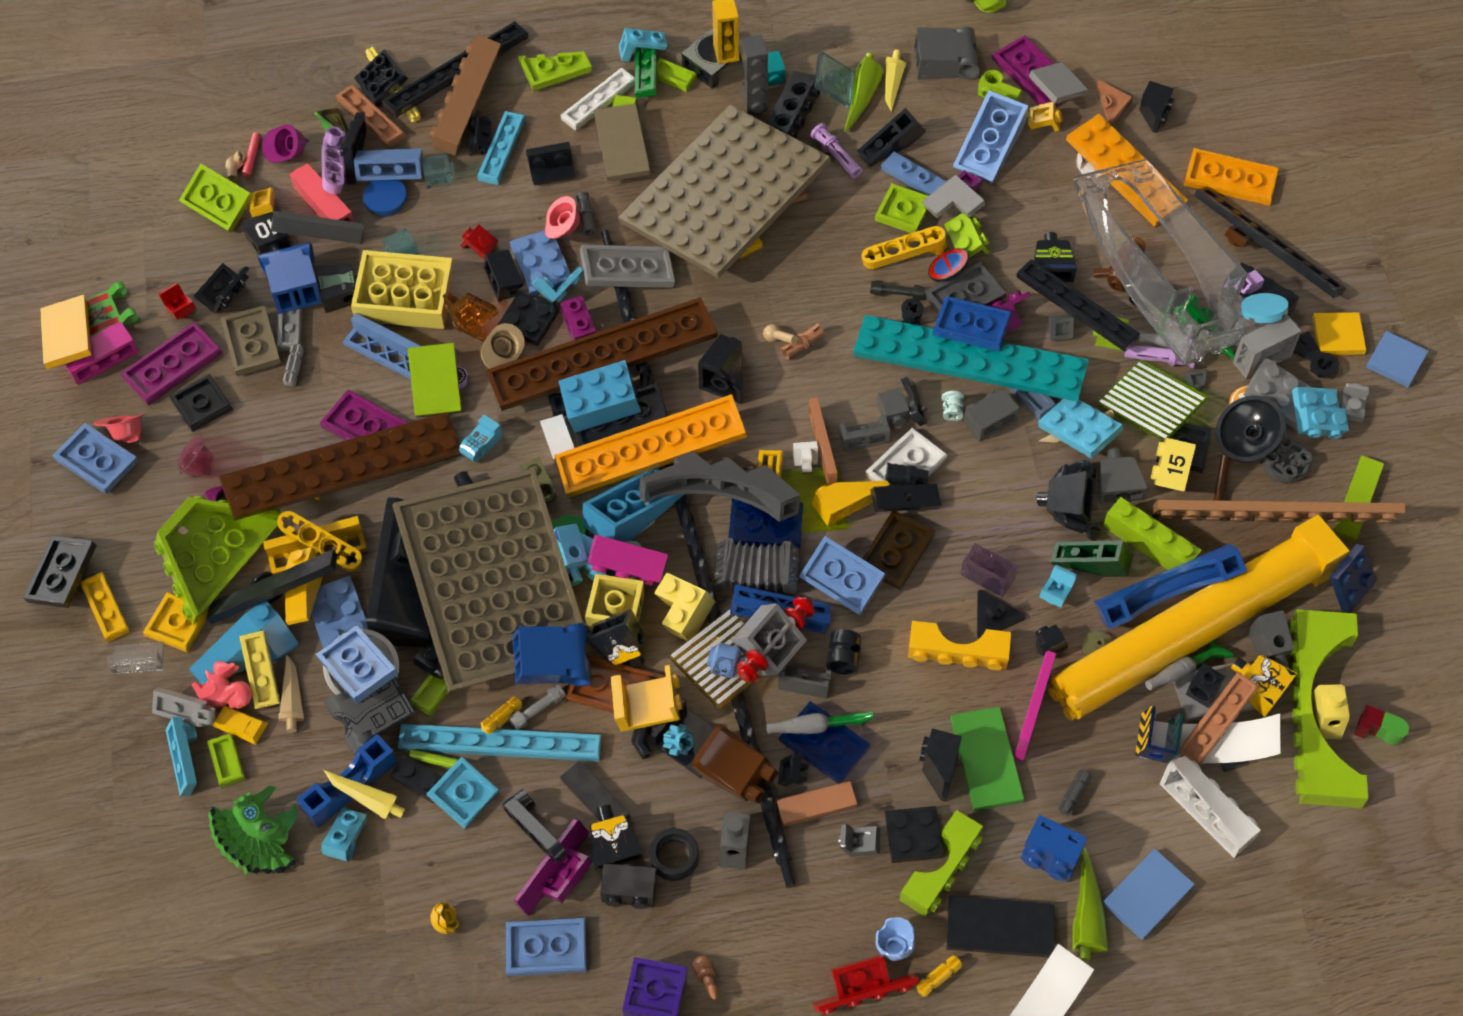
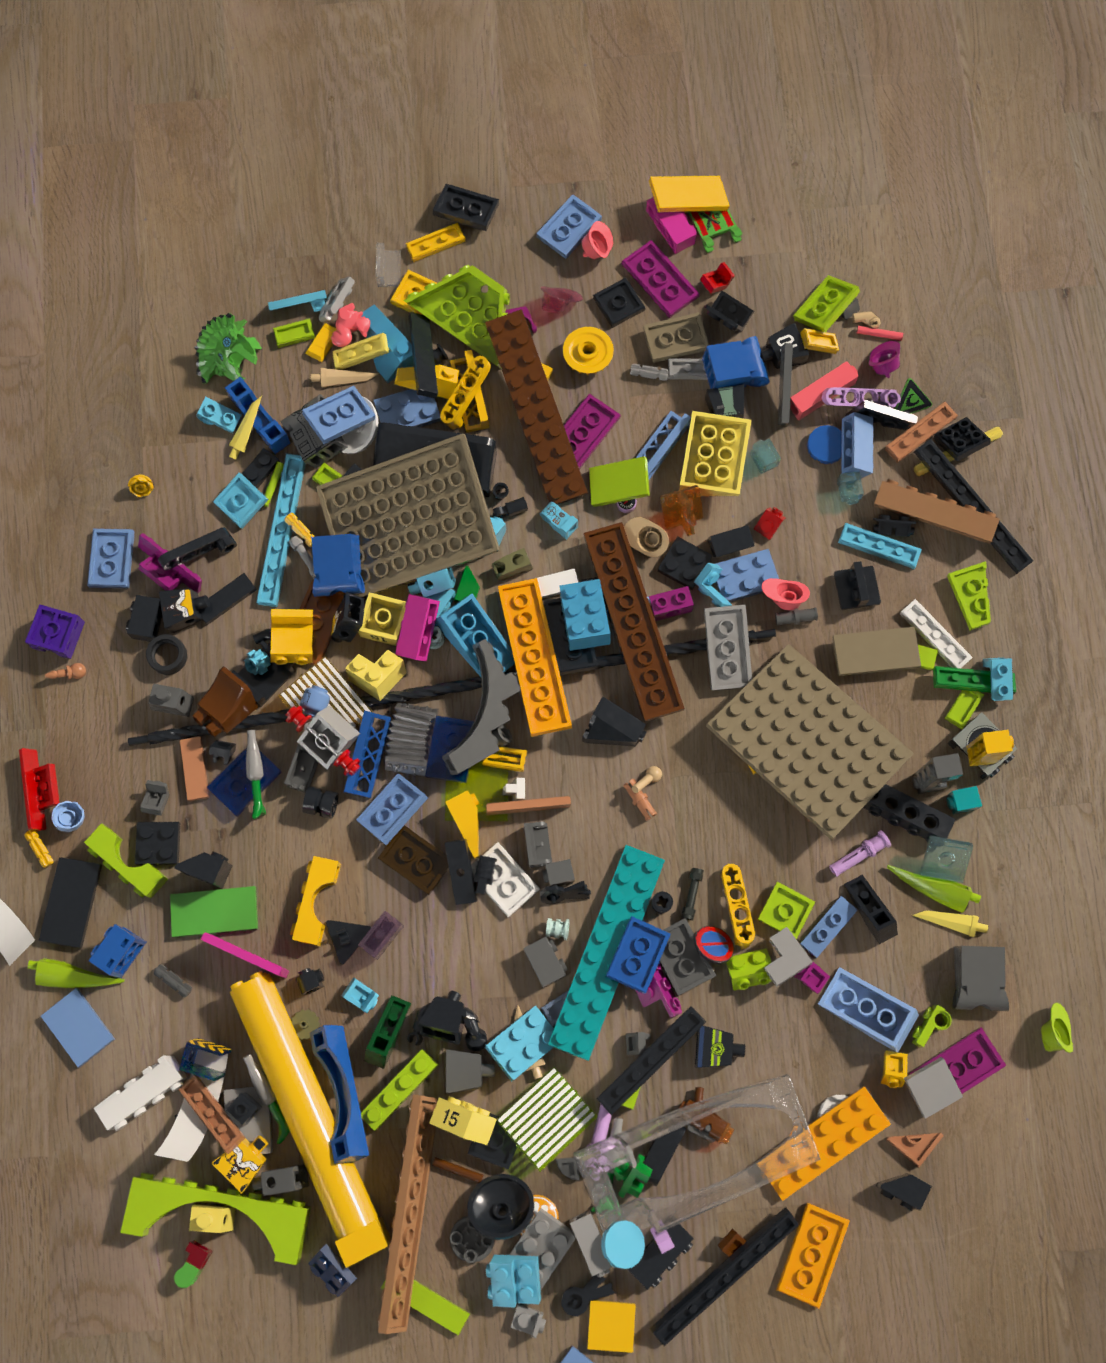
camera: 95 degrees right, 15 degrees up
none -> yellow gear [563,327,614,375]

